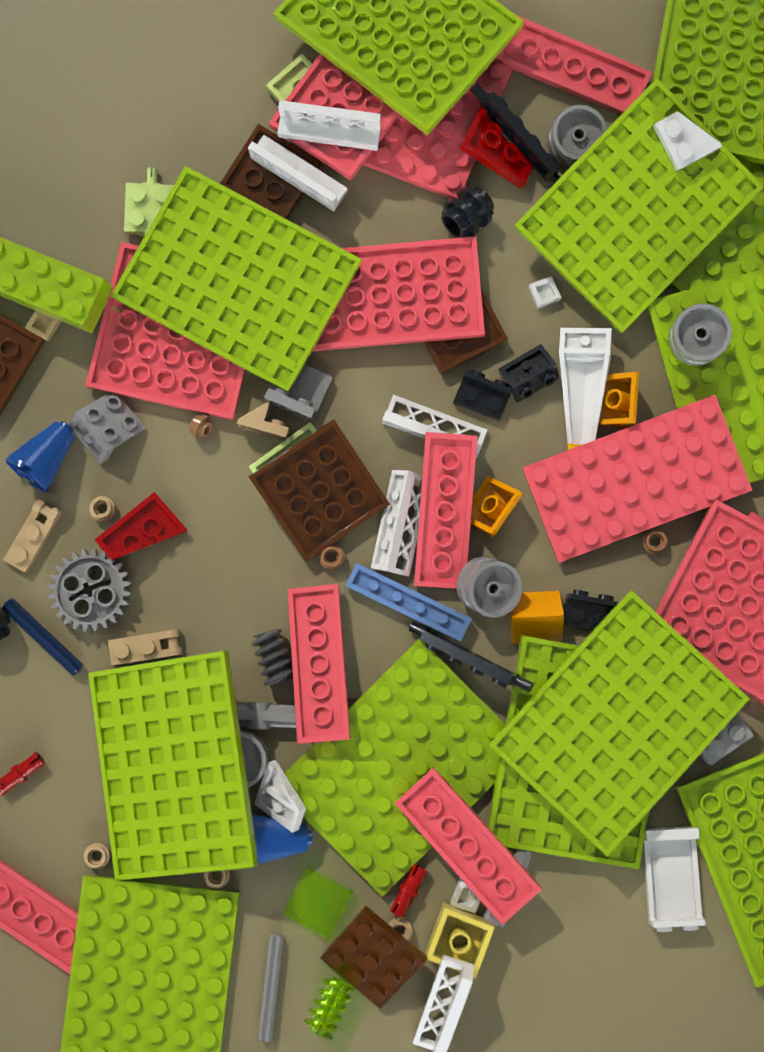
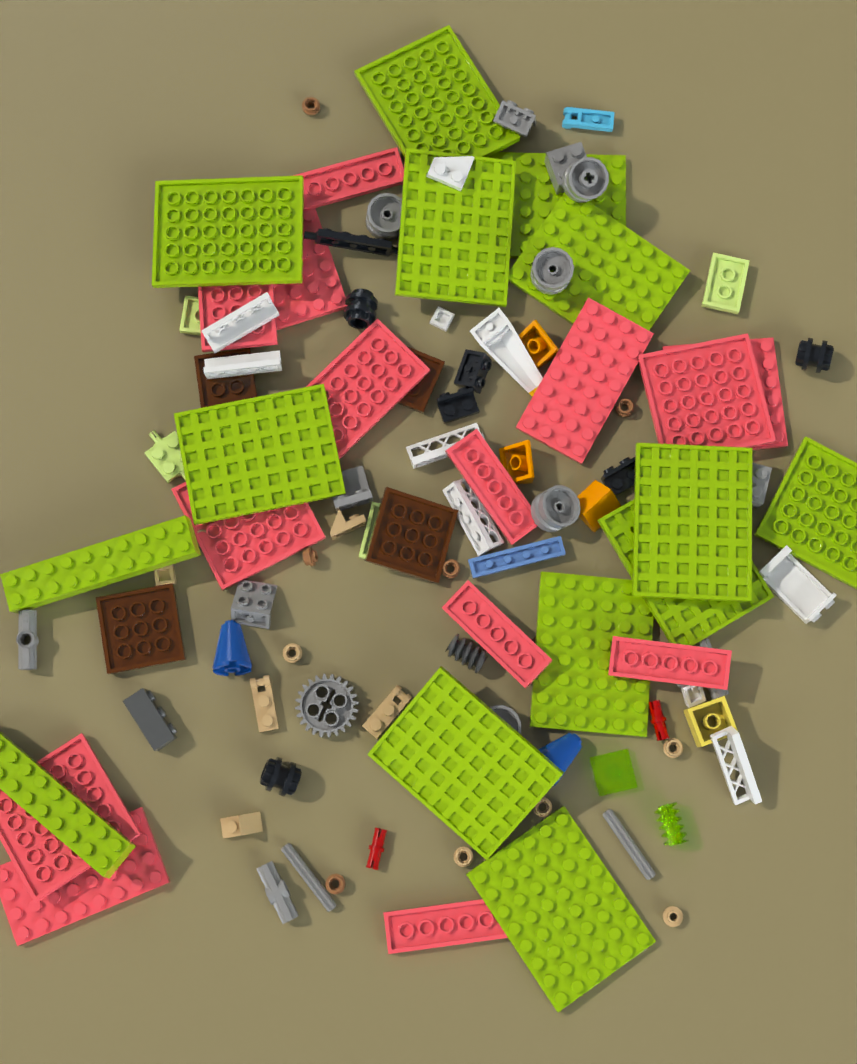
camera: 45 degrees left, 5 degrees down
dark blue axle [2,598,83,675] -> none
red wing [95,492,188,561] -> none
light grey piece [236,702,296,729] -> none
white wing [254,760,306,833] -> none
reddish brown plate [320,906,428,1009] -> none
black plate [409,622,534,693] -> none
red wing [459,105,533,189] -> none

